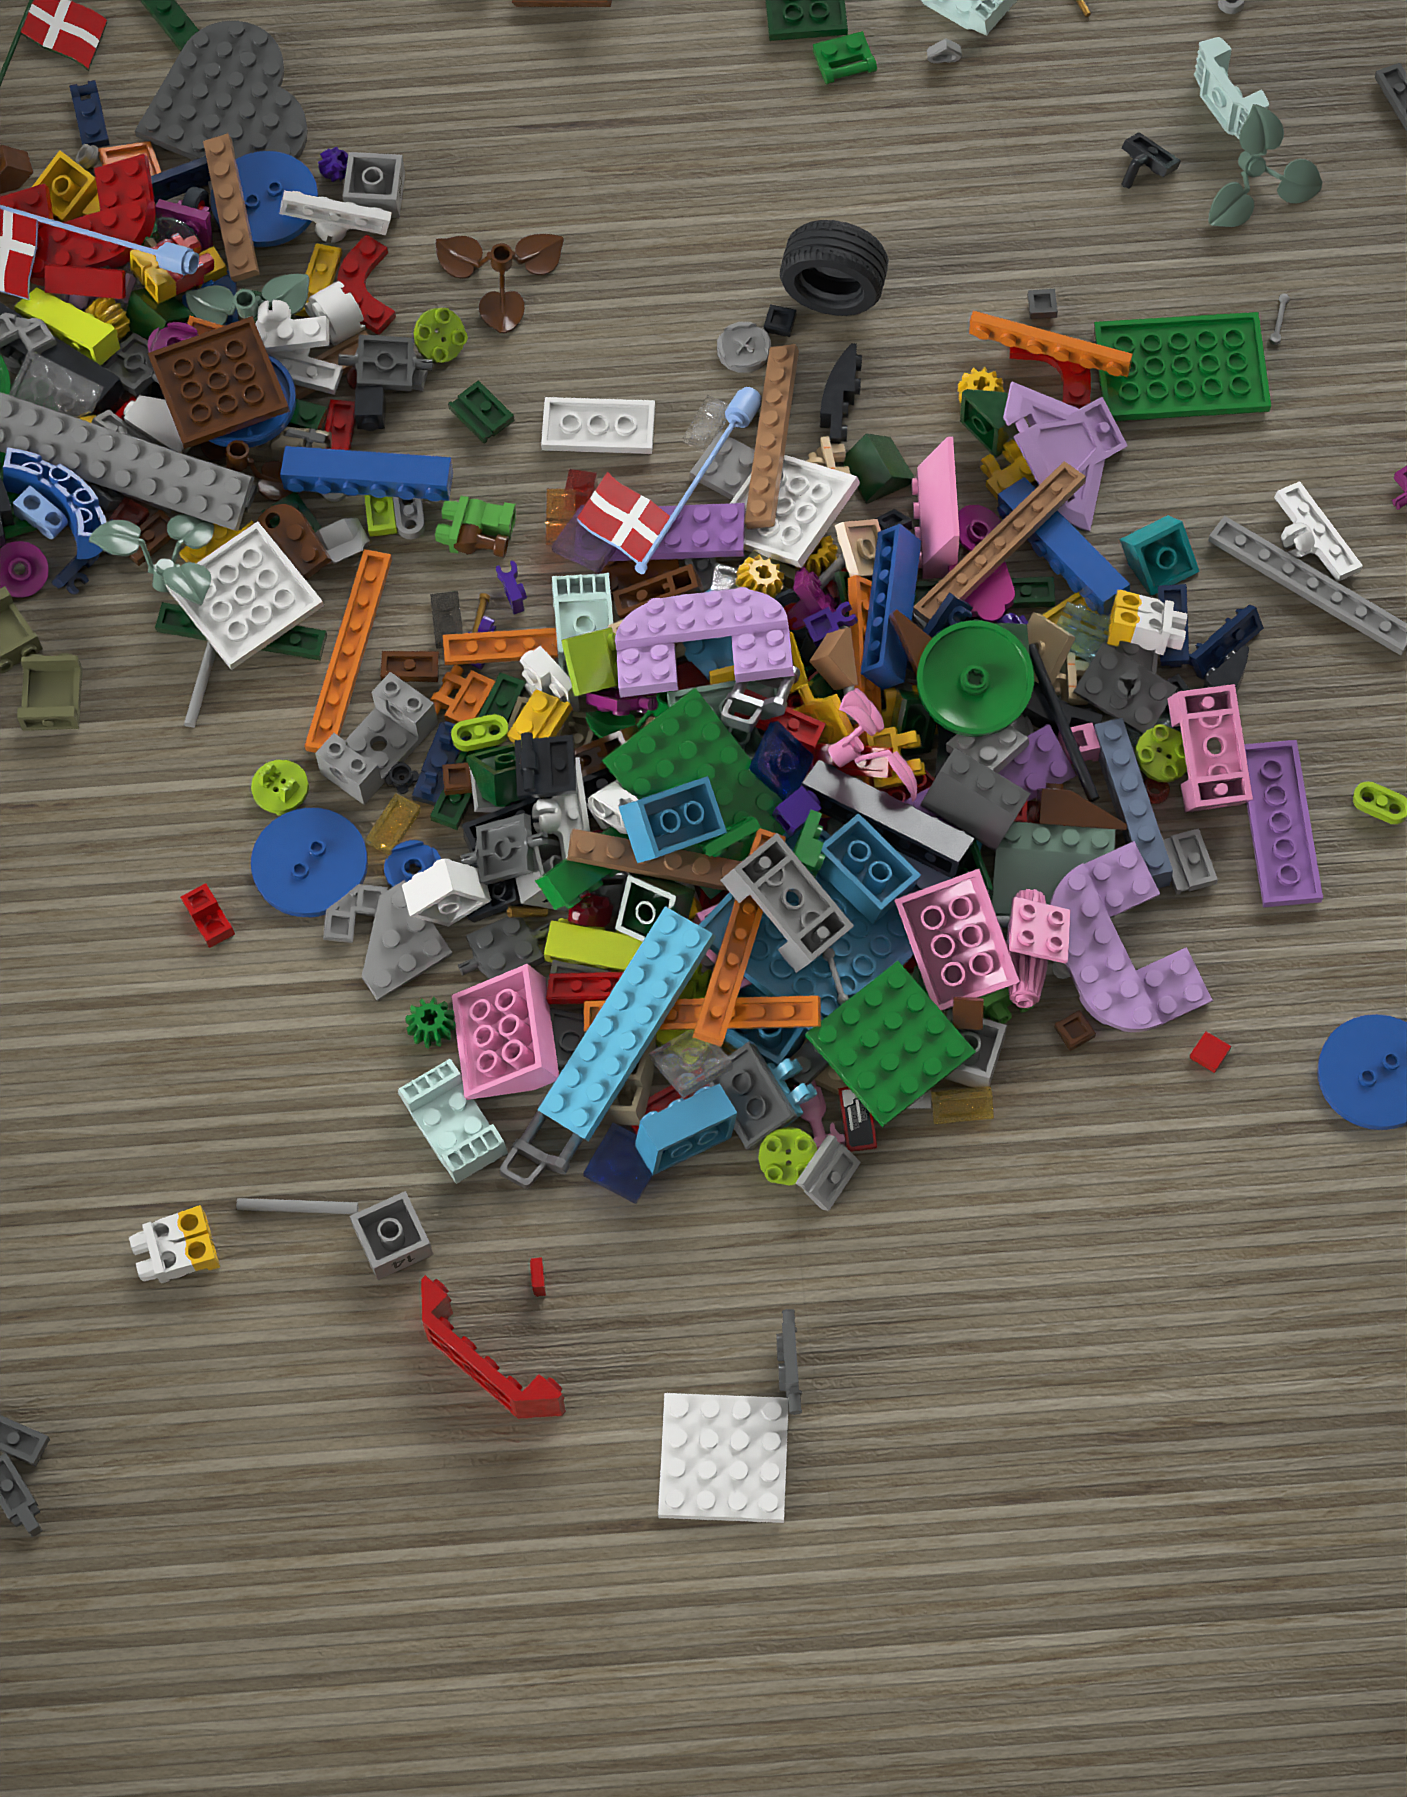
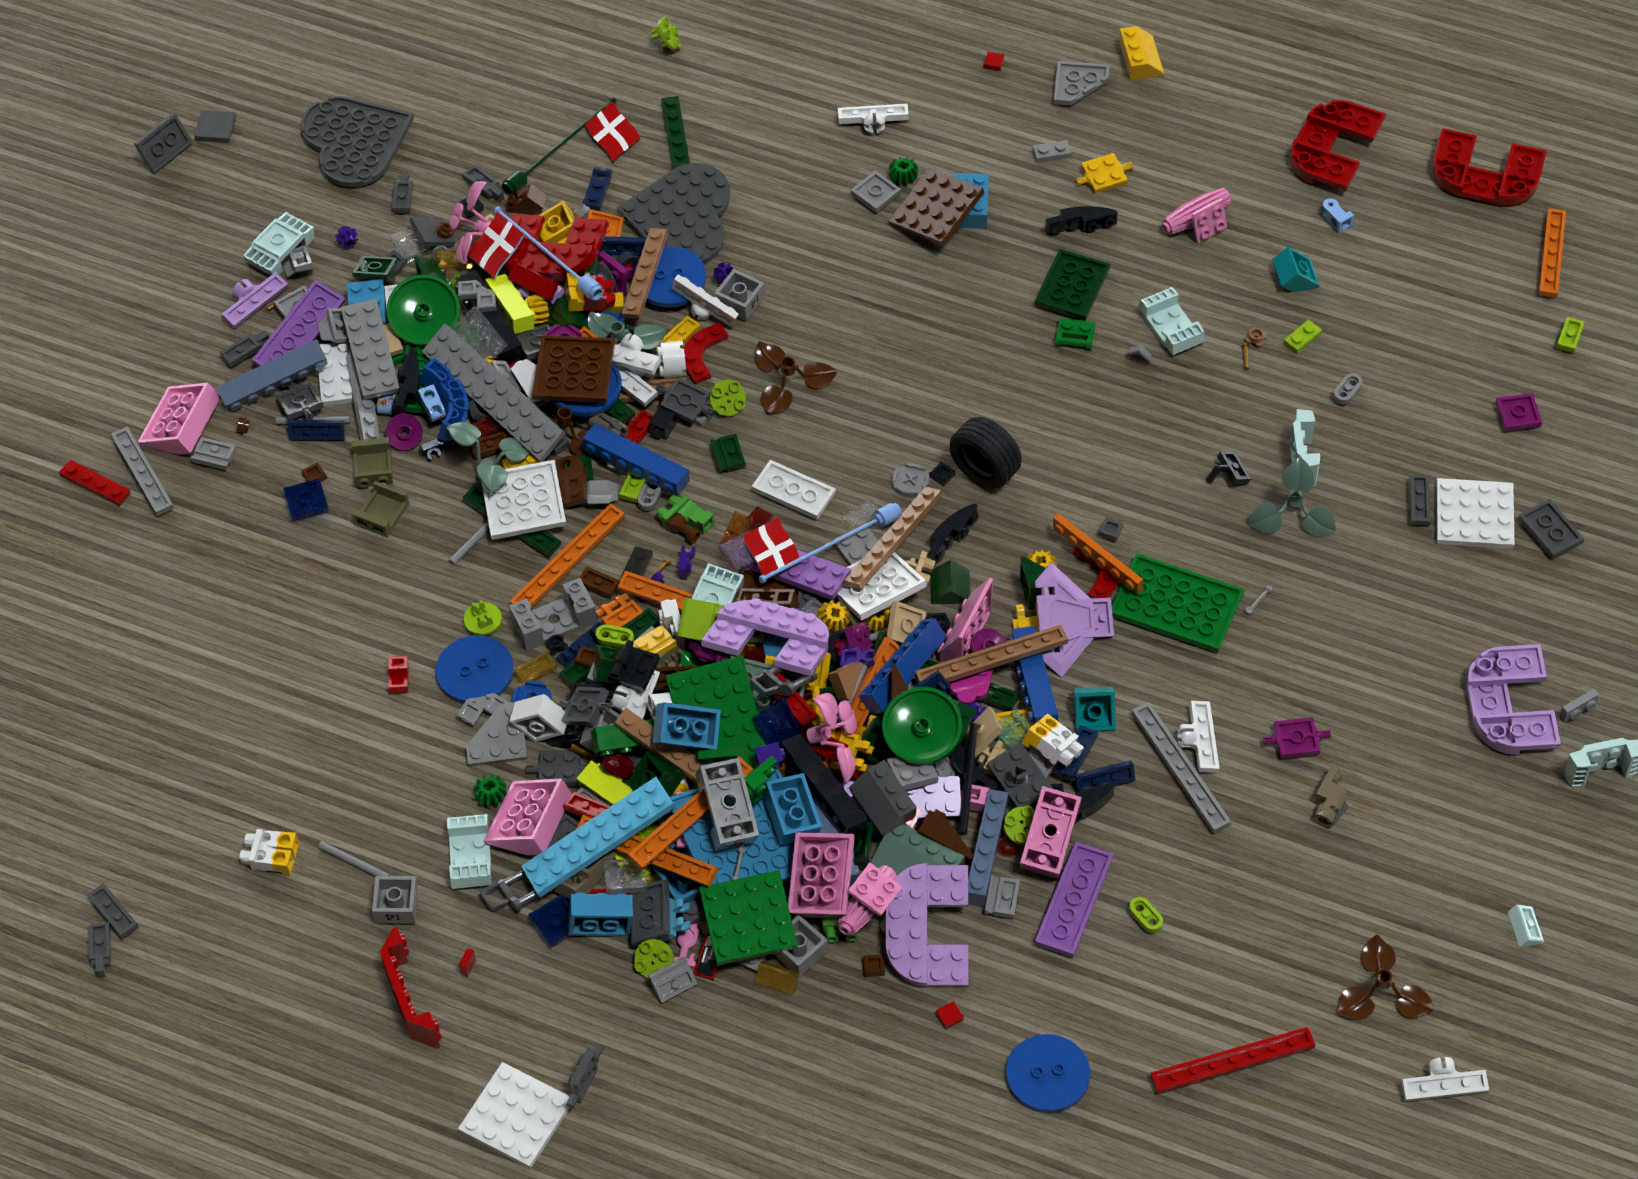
camera: 25 degrees right, 10 degrees down
reddish brown tile [952,997,984,1030] -> none

